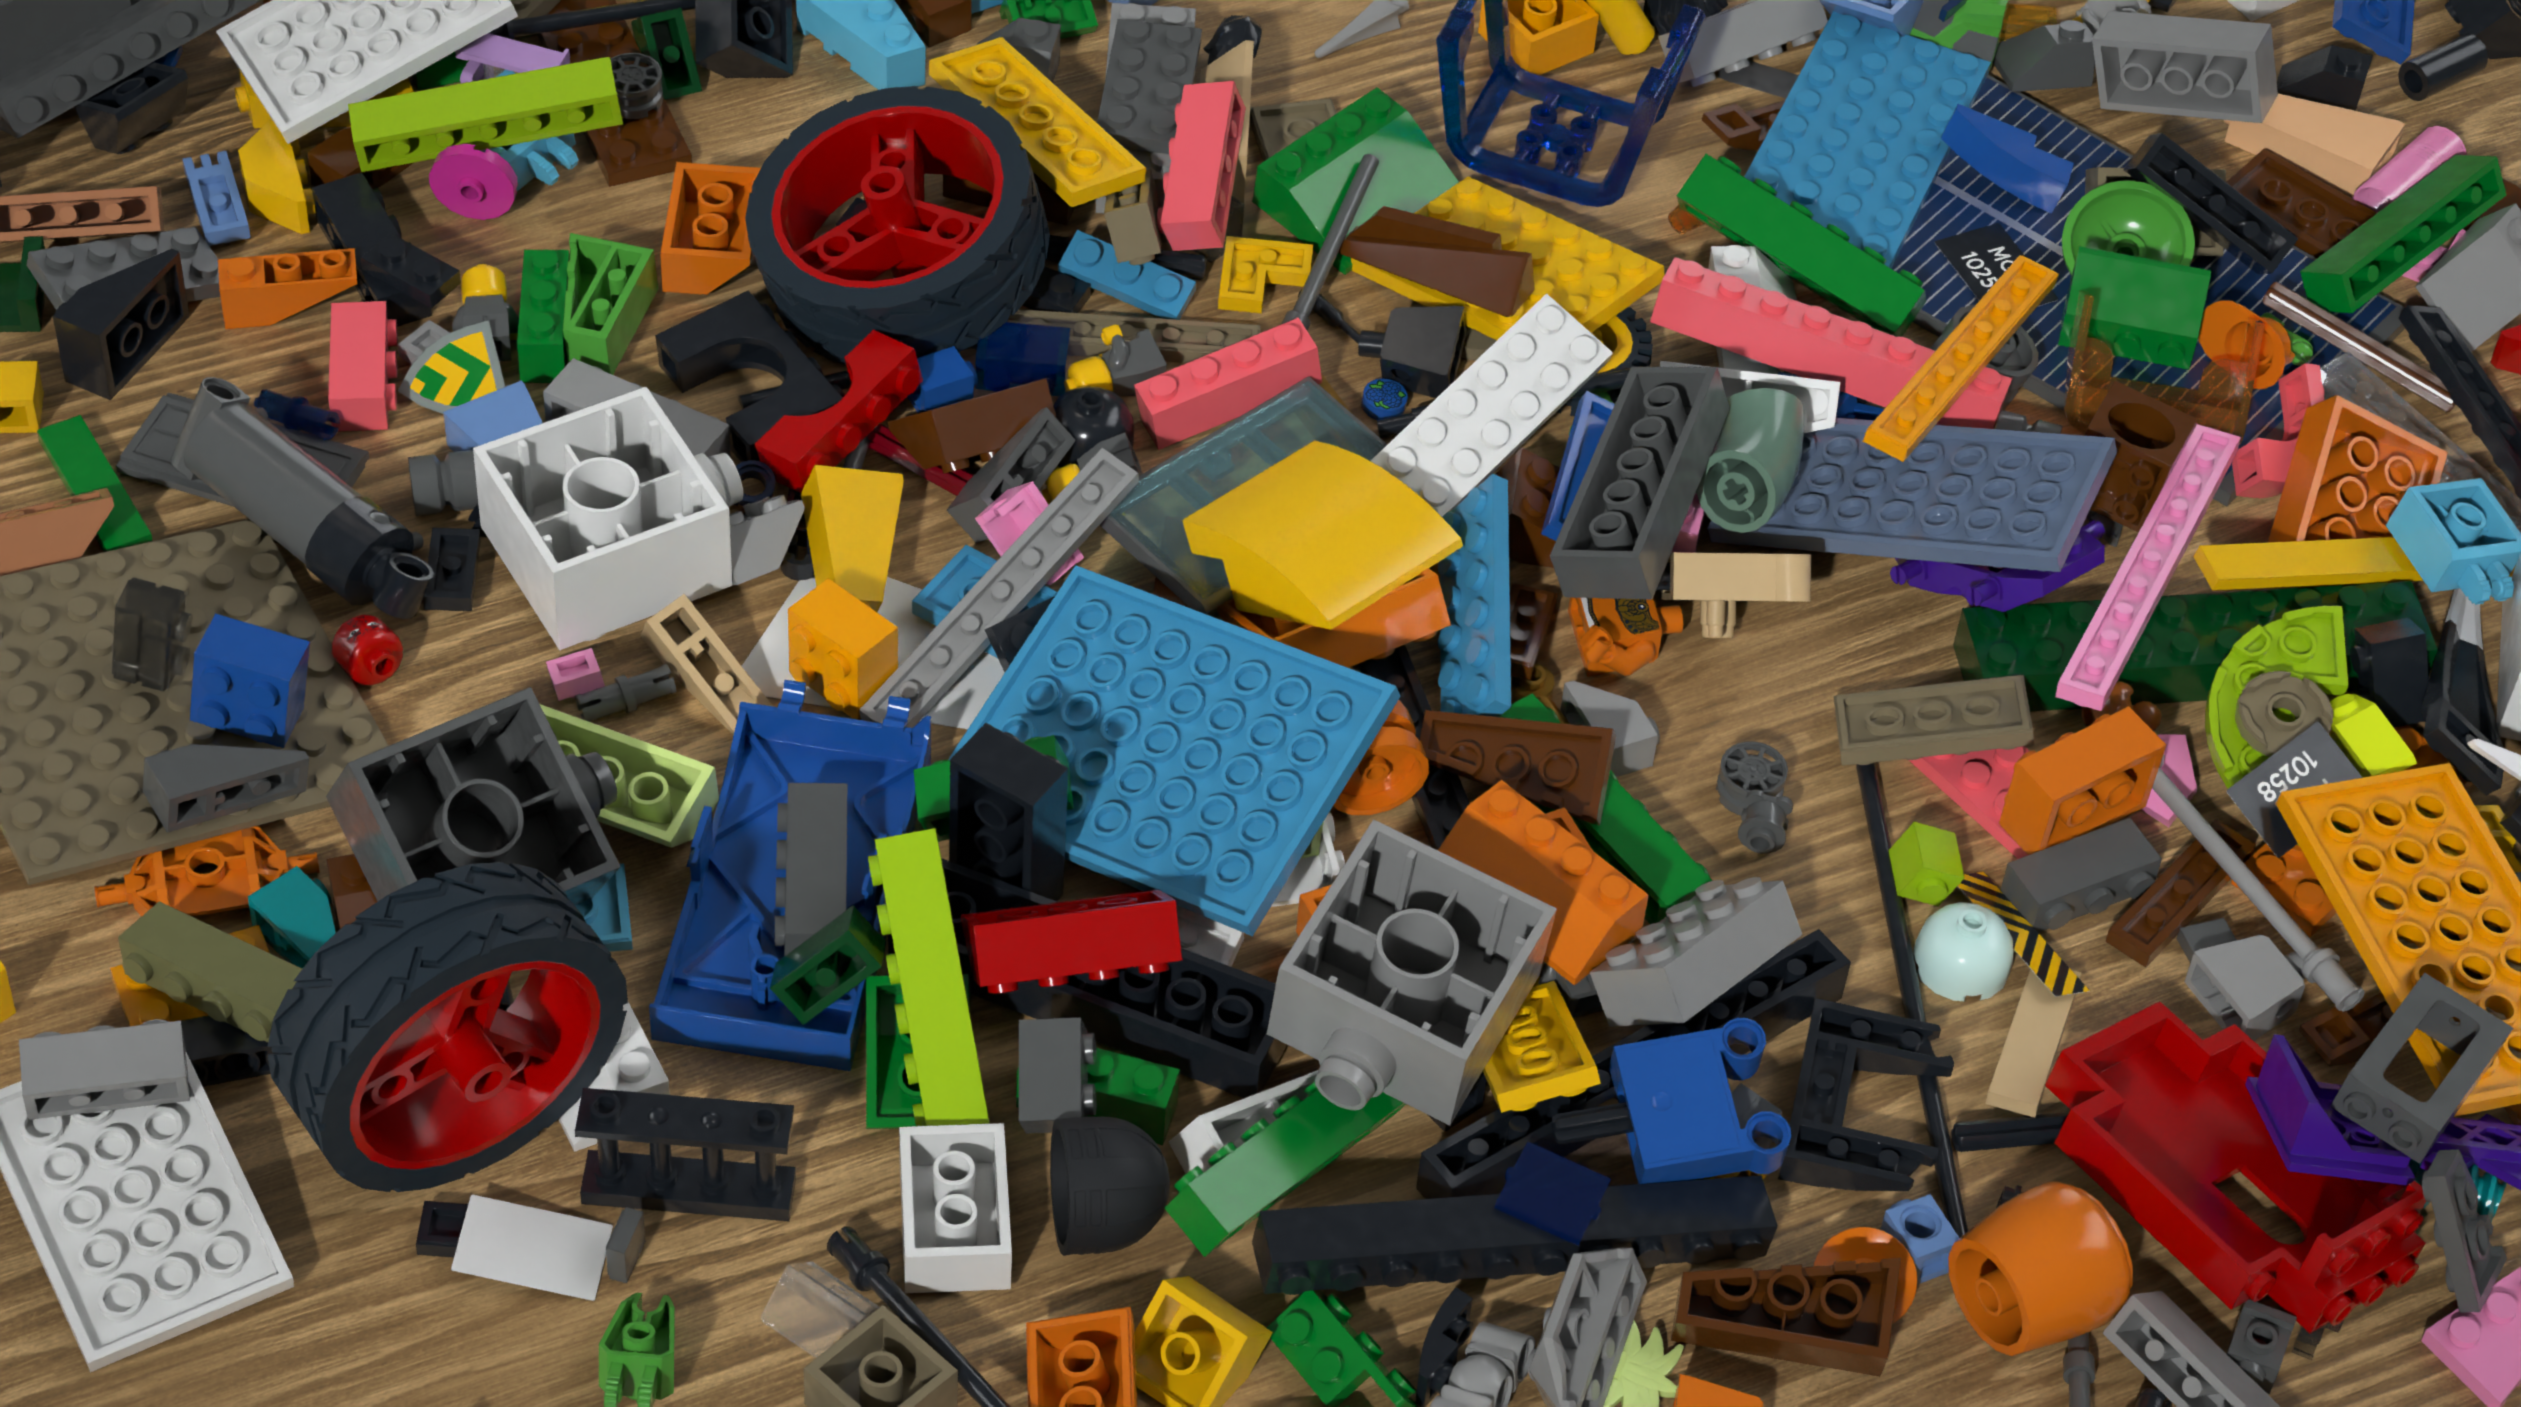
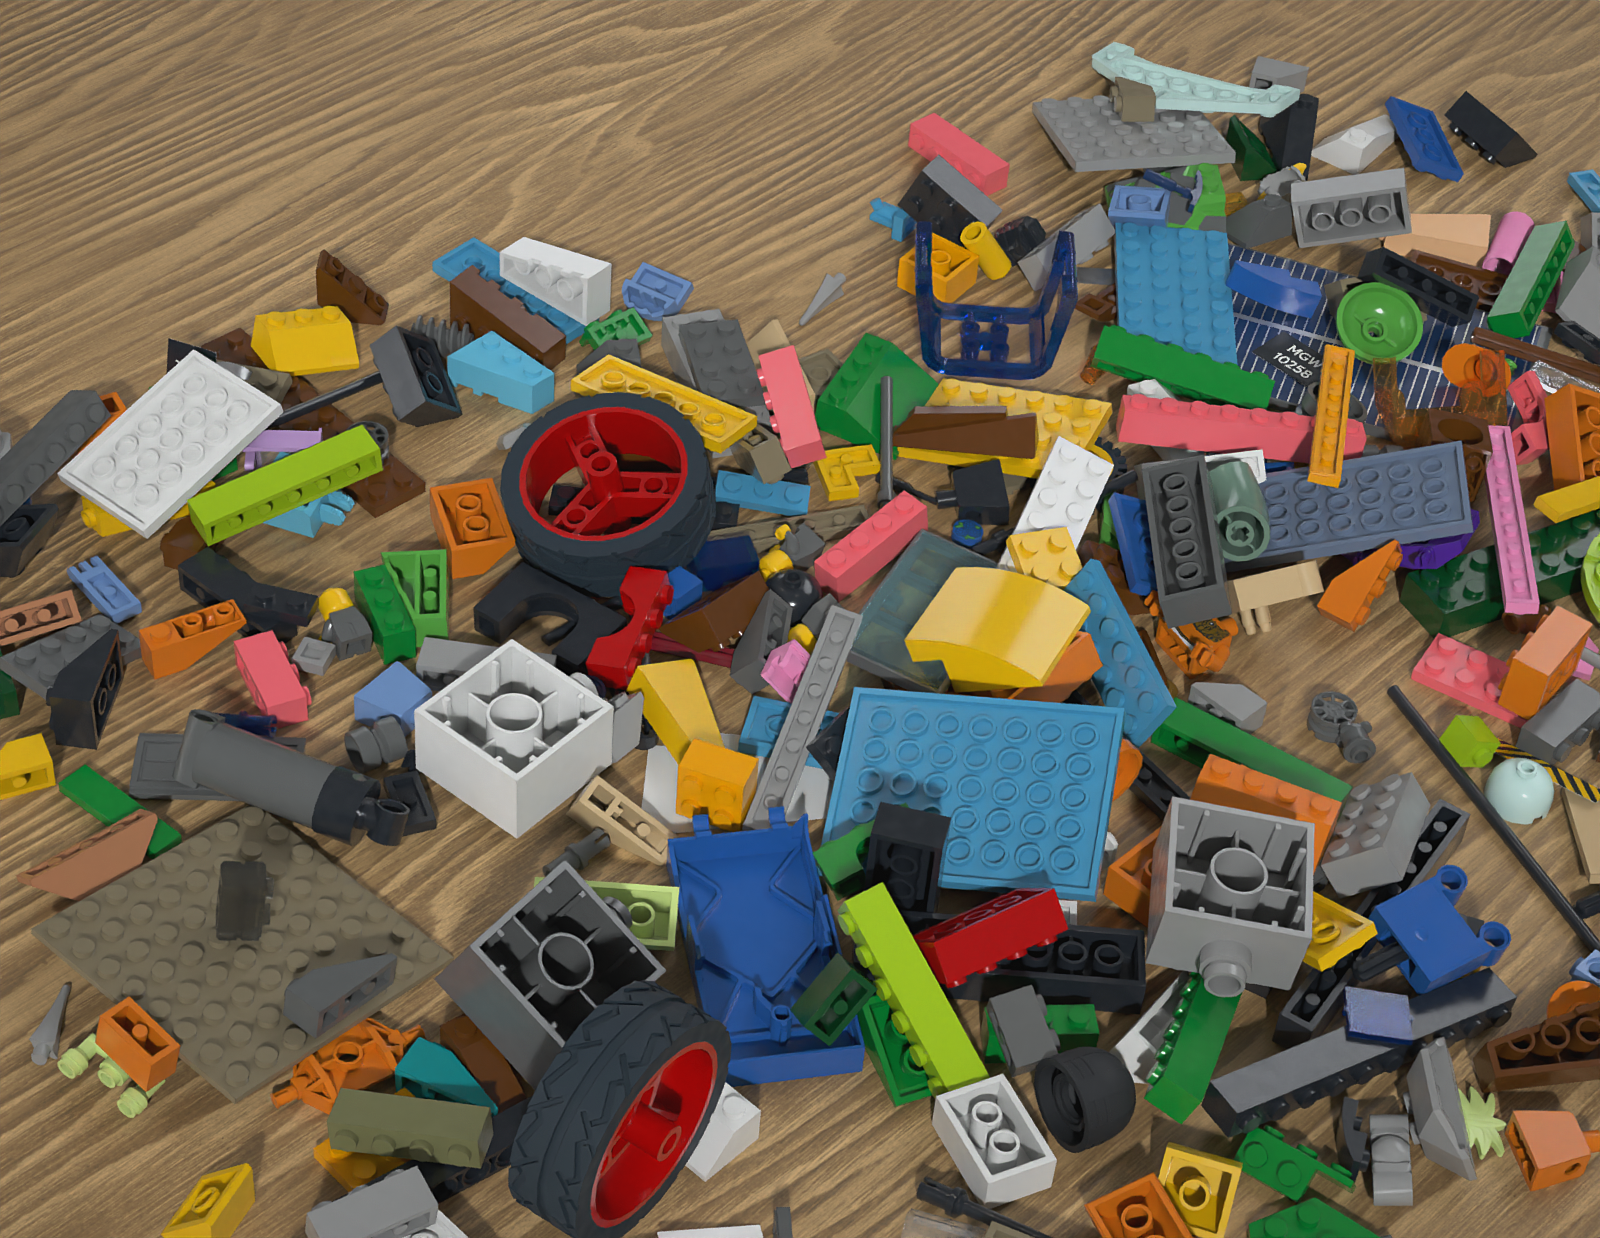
camera: 20 degrees left, 5 degrees down
blue brick [190,613,310,748] -> none
yellow slope [238,119,316,234] -> none
red head [332,614,403,686] -> none
sticker [398,320,505,414] -> none
dark pink plate [429,143,518,220] -> none
bright pink plate [546,648,605,701] -> none
black fence [575,1088,796,1222] -> none
dark green slope [631,8,702,100] -> none
dark grey brick [775,783,848,956] -> none
black piece [1203,15,1262,65] -> none
reddish brown wing [1420,710,1616,826] -> none
black wedge [1778,998,1954,1191] -> none
dark tan piece [1833,675,2034,766] -> none
green slope [2058,246,2211,370] -> none
black slope [2277,45,2372,111] -> none
black brick [2398,33,2488,101] -> none
none -> yellow plate [1006,527,1083,590]
none -> orange slope [1317,539,1403,632]

